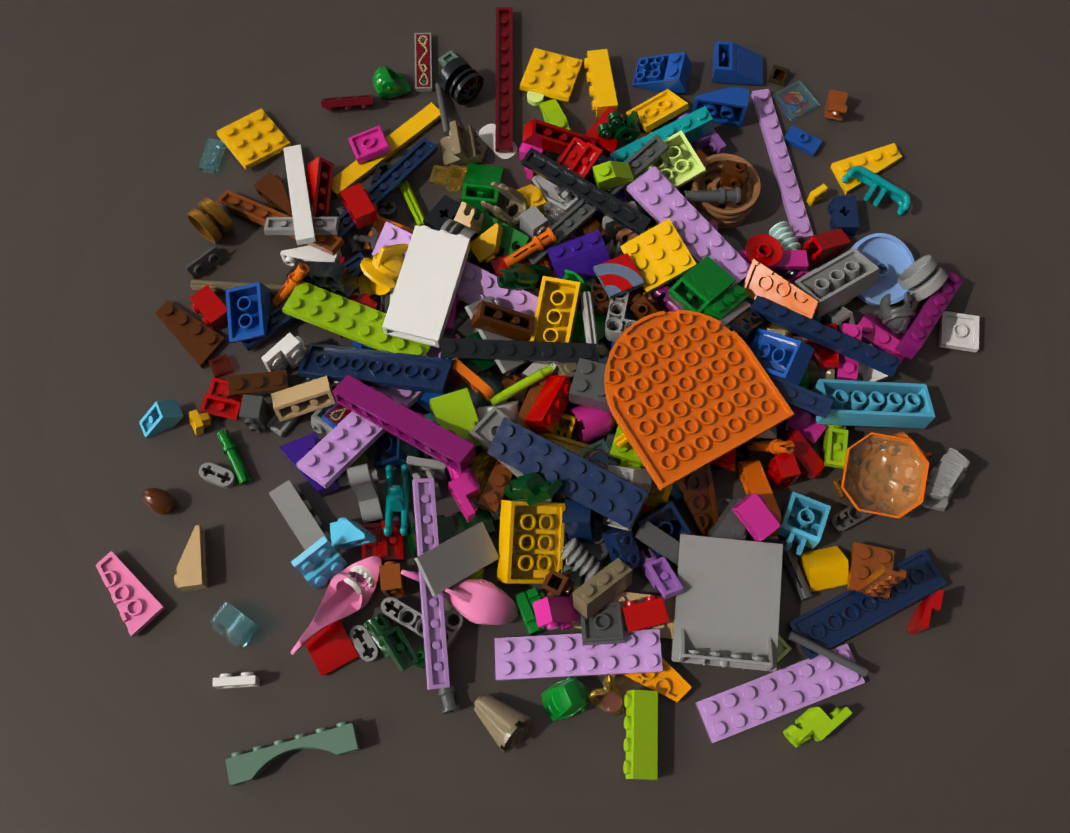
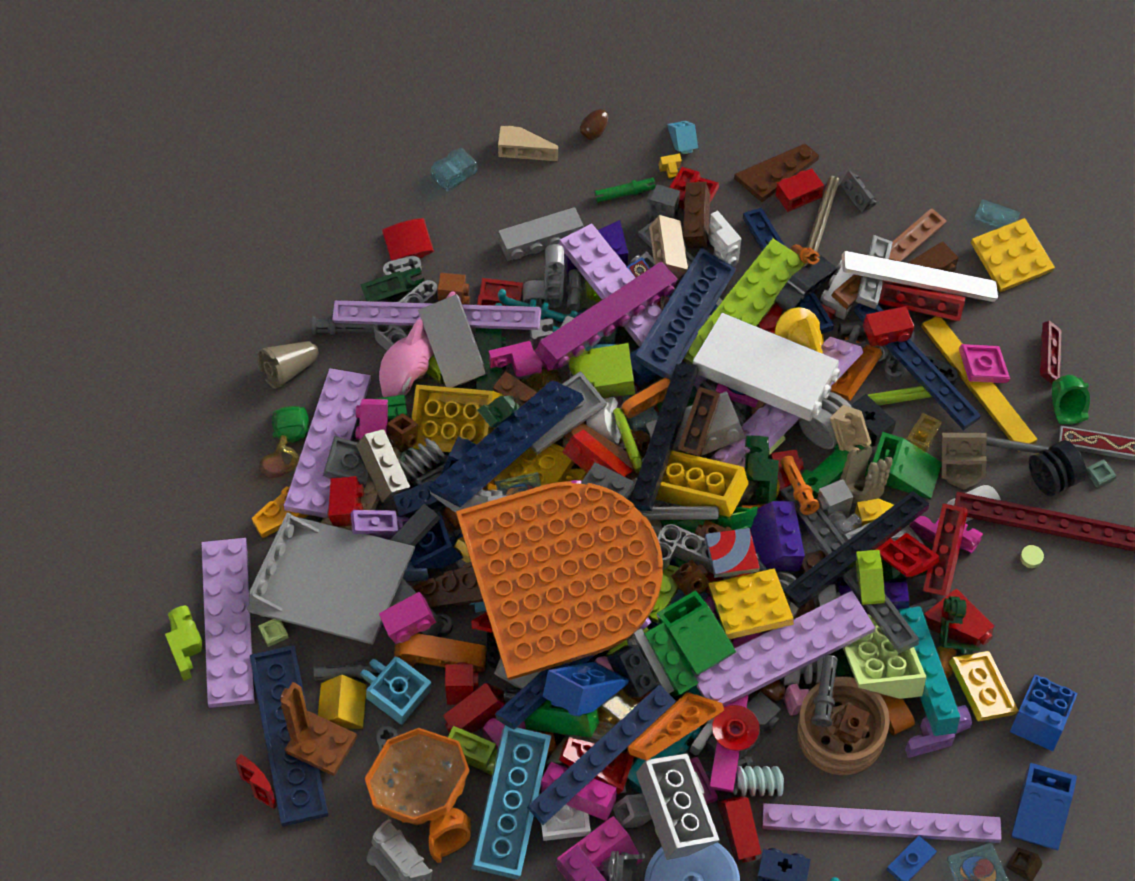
camera: 105 degrees right, 10 degrees down
bright pink wing [96,551,165,638] -> none
pearl gold wheel [186,197,234,244] -> none
light grey beam [199,462,236,489] -> none
clear red tile [208,354,234,378] -> none
white plate [213,672,260,689] -> none
sand green arch [225,721,361,786] -> none
blue slope [226,282,271,343] -> none
bright pink piece [290,556,382,655] -> none
medium azure plate [291,536,348,590] -> none
medium azure slope [330,517,376,550] -> none
yellow slope [470,223,503,264] -> none
yellow plate [520,48,583,102] -> none
lime slope [539,99,570,130] -> none
yellow brick [584,49,618,118] -> none
lime brick [623,690,658,780] -> none
blue slope [692,87,750,127] -> none
orange pin [747,439,795,454] -> none
dark grey bar [788,631,869,677] -> none
yellow tile [806,184,828,206] -> none

